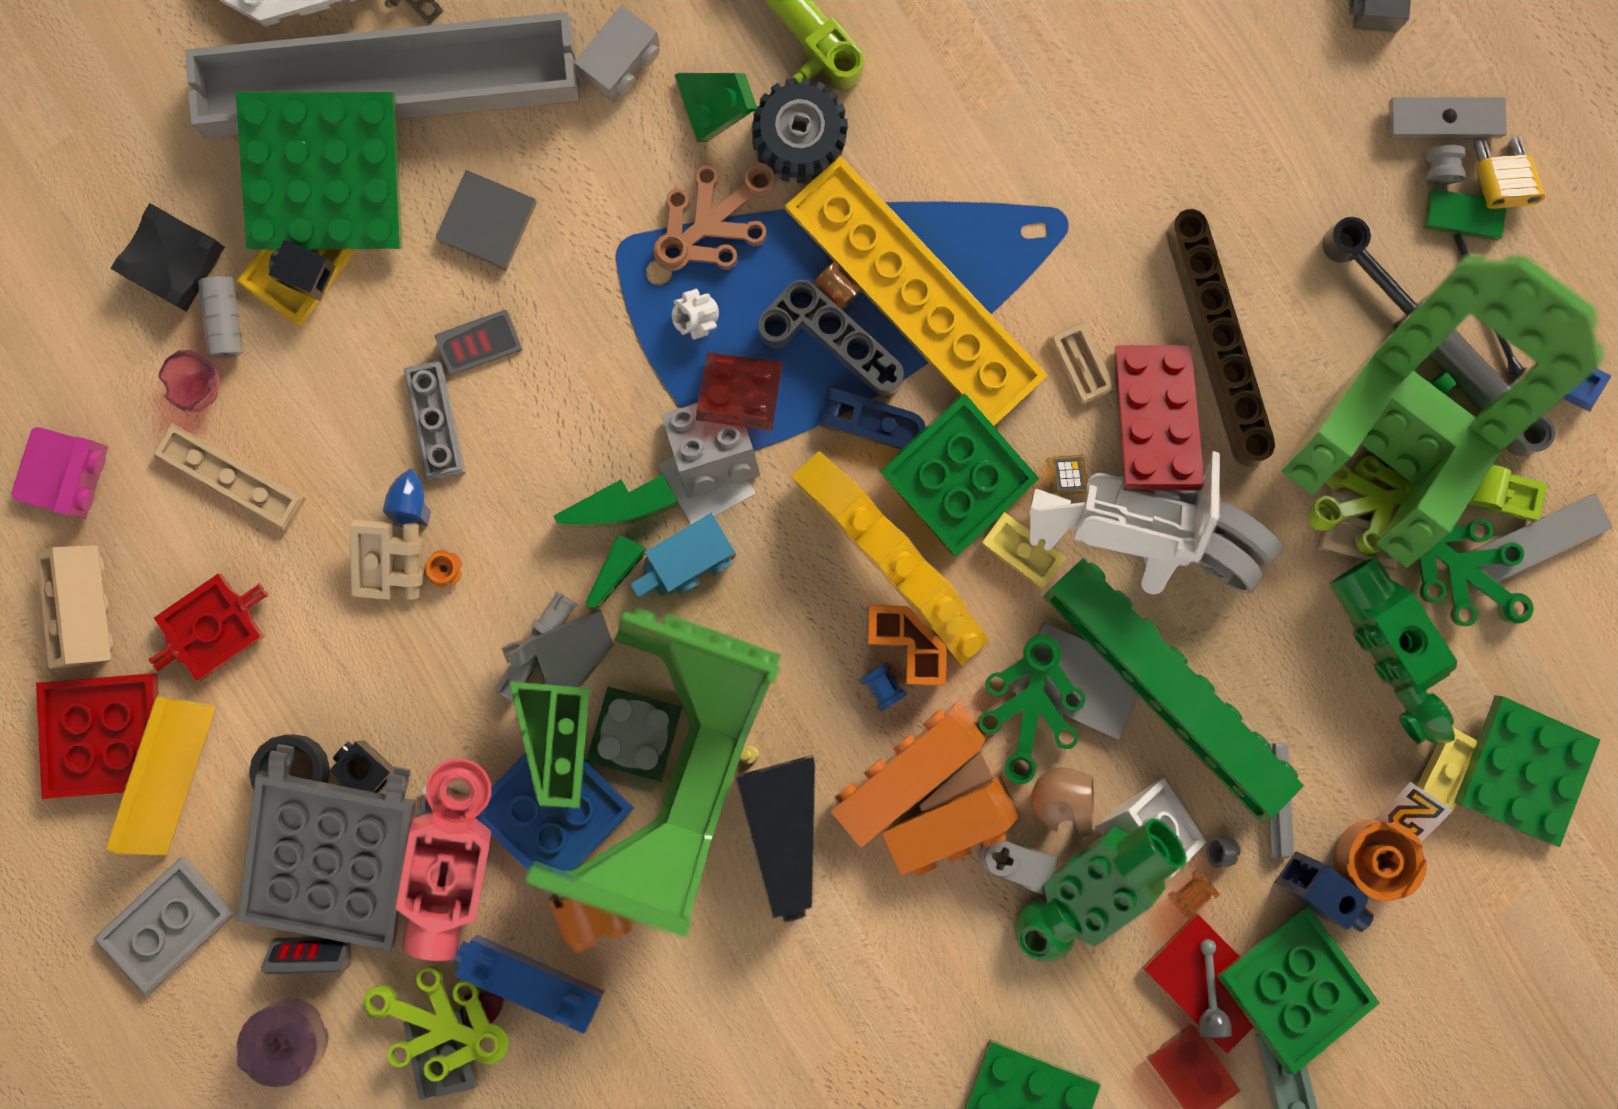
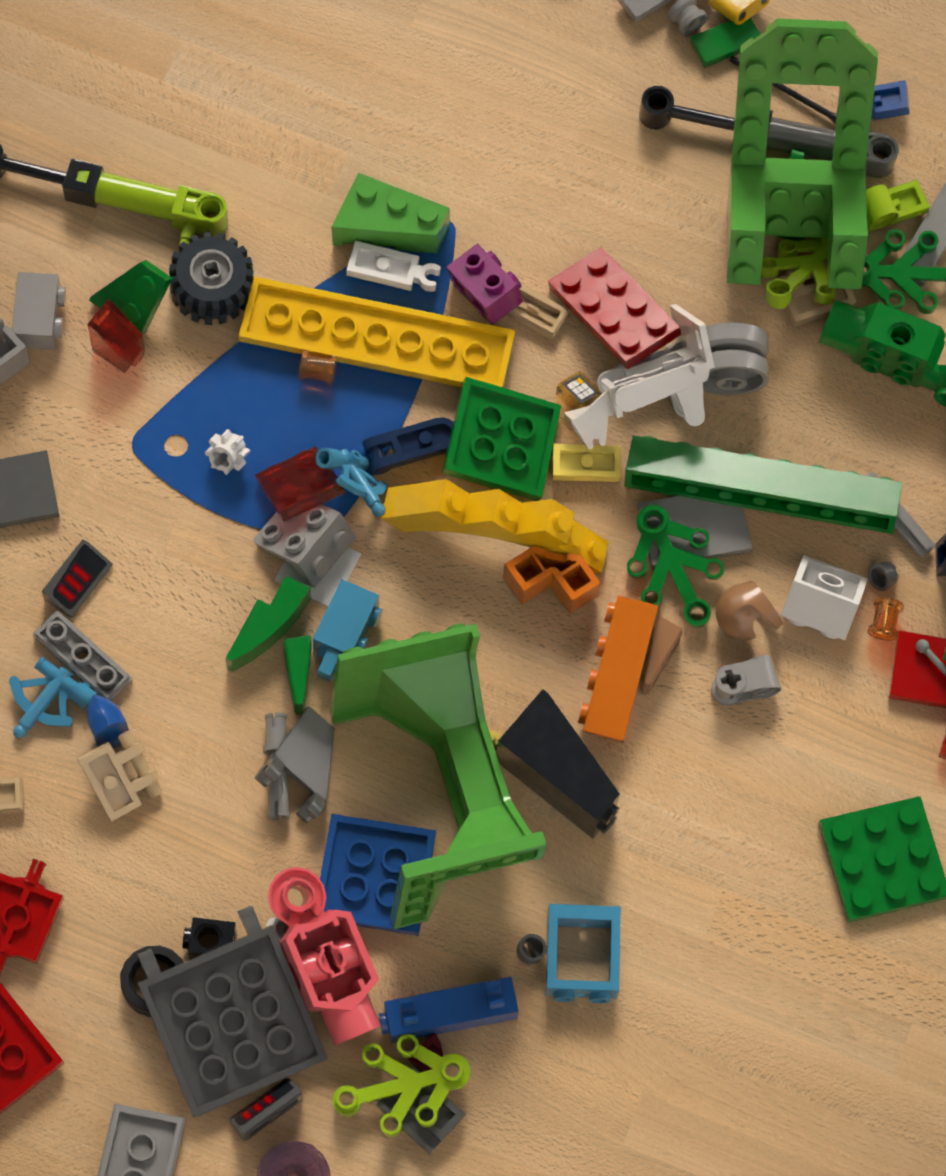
camera: 35 degrees left, 15 degrees down
yellow tile [106,696,216,855] -> none
orange plate [424,550,462,588] -> none
bright green wedge [509,682,590,808] -> none
orange brick [547,893,635,953] -> none
light grey piece [586,686,683,782] -> none
nougat plant [654,163,775,271] -> none
dark grey beam [758,280,904,397] -> none
blue bush [859,661,908,712] -> none
orange wedge [882,774,1020,877] -> none
green brick [1014,818,1187,962] -> none
dark brown beam [1167,209,1275,466] -> none
none -> dark azure piece [9,657,98,739]
none -> clear red slope [87,299,145,373]
none -> dark azure piece [316,448,388,517]
none -> bright green wedge [331,173,450,254]
none -> white plate [347,241,441,292]
none -> magenta brick [446,243,523,325]
none -> dark grey hinge [516,934,547,965]
none -> dark azure window [545,904,621,1003]

